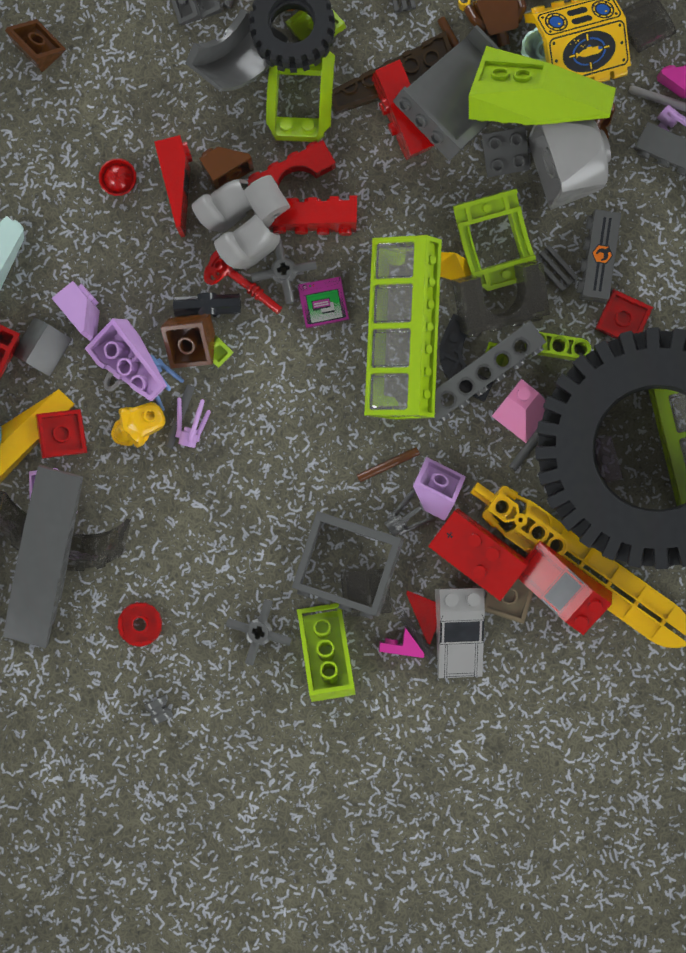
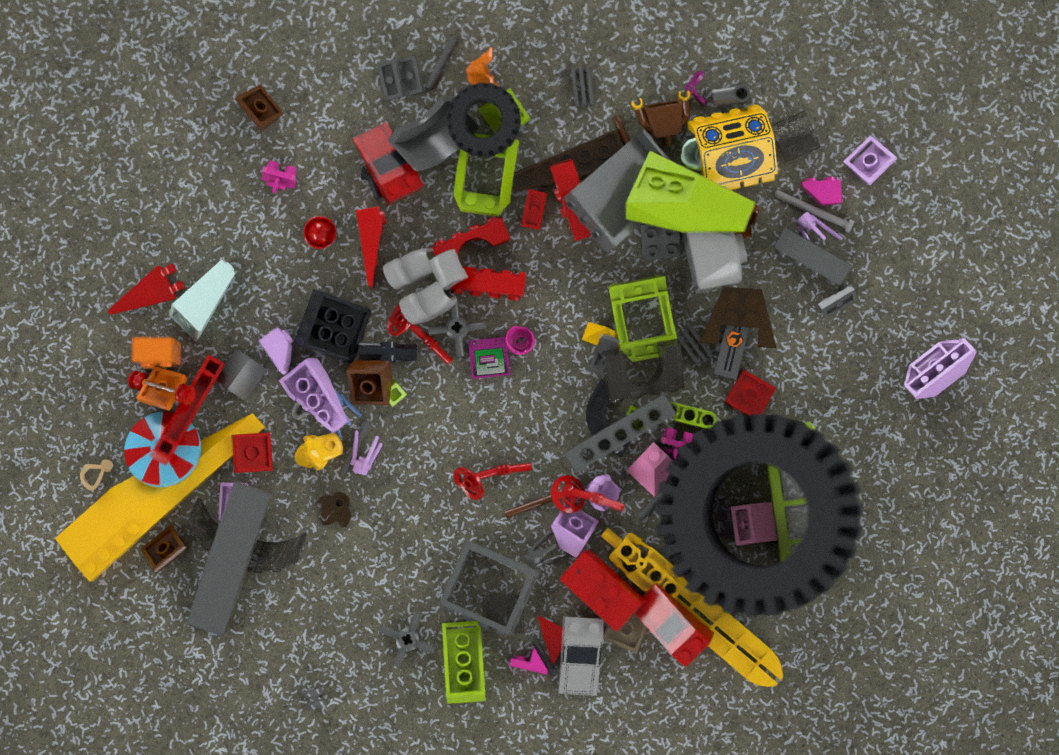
camera: 10 degrees right, 0 degrees up
red tile [117,602,162,647] -> none
reddish brown slope [199,147,254,190] -> none
window [364,235,442,420] -> none
none -> dark pink hips [261,160,296,194]
none -> black slope [294,289,371,364]
none -> dark brown plate [316,492,352,527]
none -> red slope [352,123,424,206]
none -> black bar [361,166,382,200]
none -> red dish [453,463,532,500]
none -> dark pink hair [505,325,535,355]
none -> red plate [521,189,547,230]
none -> red dish [551,475,625,514]
none -> lavender hair [585,474,621,511]
none -> dark grey bracket [588,334,619,377]
none -> dark pink hips [660,427,694,461]
none -> dark brown wing [700,287,777,349]
none -> bright pink slope [731,502,778,546]

